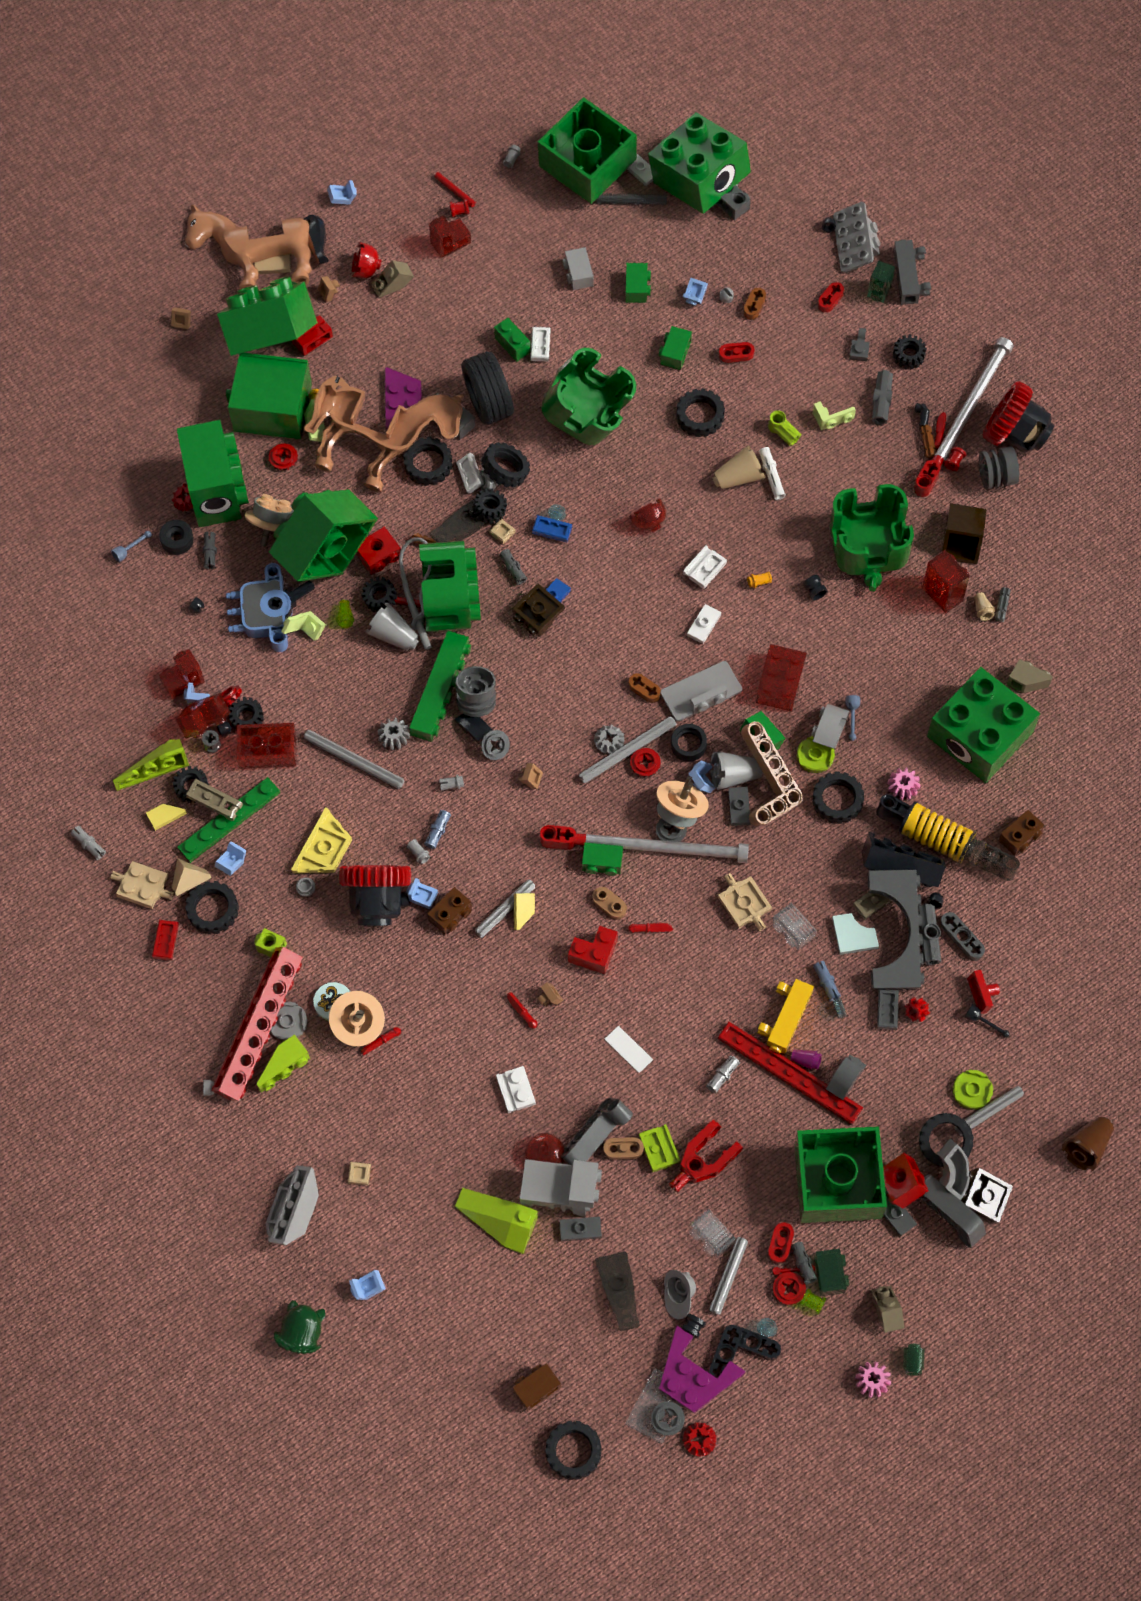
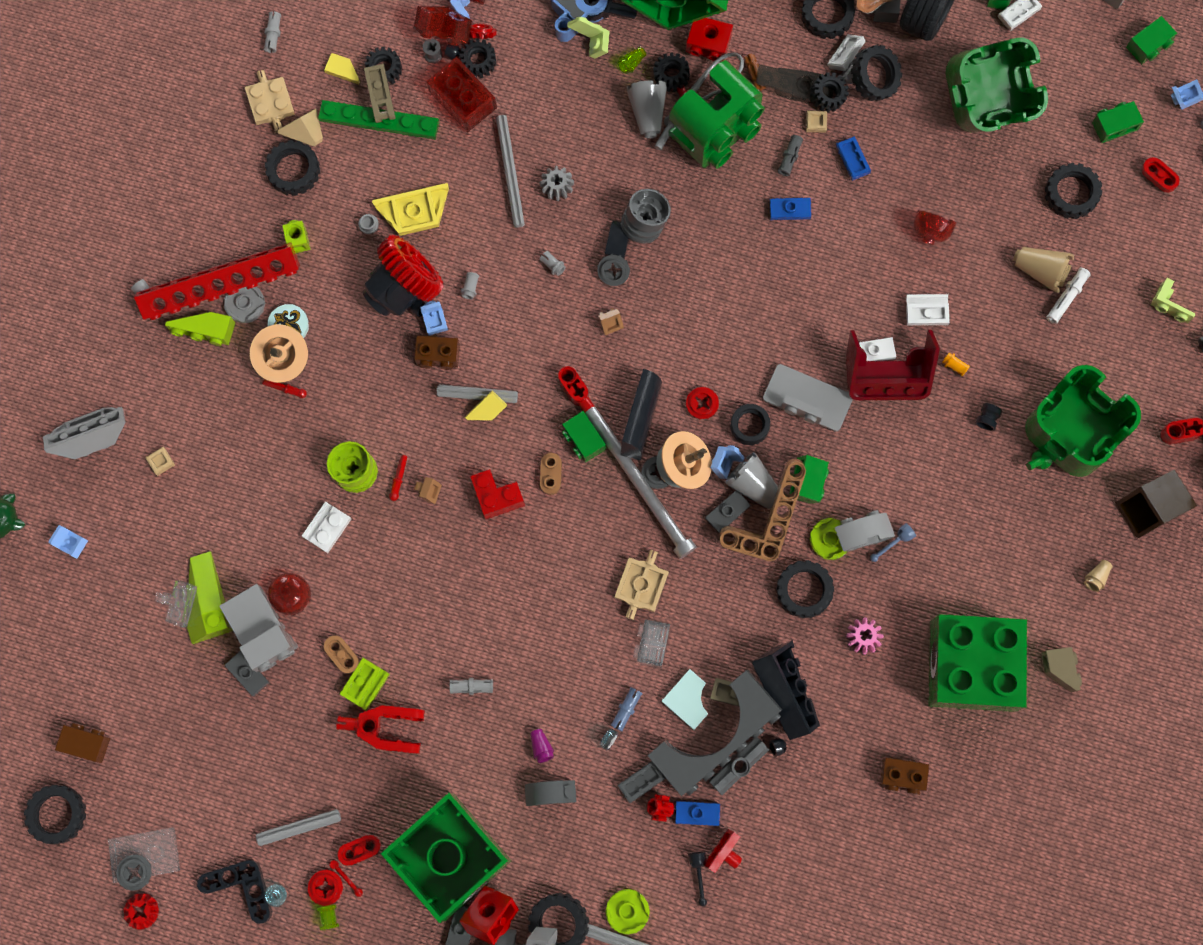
camera: 55 degrees right, 10 degrees up
lime wedge [113,738,189,791] -> none
red plate [152,920,179,961] -> none
light blue bracket [215,842,246,876] -> none
green brick [409,630,471,742] -> none
sand blue pin [424,810,451,849] -> none
dark brown plate [512,583,565,637] -> none
clear light blue plate [547,504,566,521] -> none
dark grey beam [560,1098,633,1165] -> none
light grey axle [579,716,676,783] -> none
light grey gear [594,724,625,754] -> none
clear smoke piece [595,1252,640,1331] -> none
white sticker [605,1026,653,1073] -> none
red piece [628,922,673,933] -> none
dark orange beam [629,673,661,703] -> none
magenta wing [659,1326,745,1414] -> none
light grey piece [664,1270,696,1319] -> none
black wheel [680,1314,706,1339] -> none
clear brick [689,1209,735,1258] -> none
red tile [718,1022,863,1125] -> none
clear red brick [756,644,807,712] -> none
yellow brick [757,979,814,1054] -> none
lime piece [768,410,802,446] -> none
dark grey pin [791,1242,817,1284] -> none
clear green brick [814,1249,849,1296] -> none
piece [876,794,1020,881] -> none
clear red brick [922,550,970,614] -> none
dark grey beam [940,912,985,961] -> none
dark grey axle [995,587,1011,622] -> none
none -> clear plate [155,580,197,628]
none -> lime wheel [327,441,378,493]
none -> black brick [620,368,662,461]
none -> blue plate [675,801,720,826]
none -> dark red windscreen [846,330,940,401]

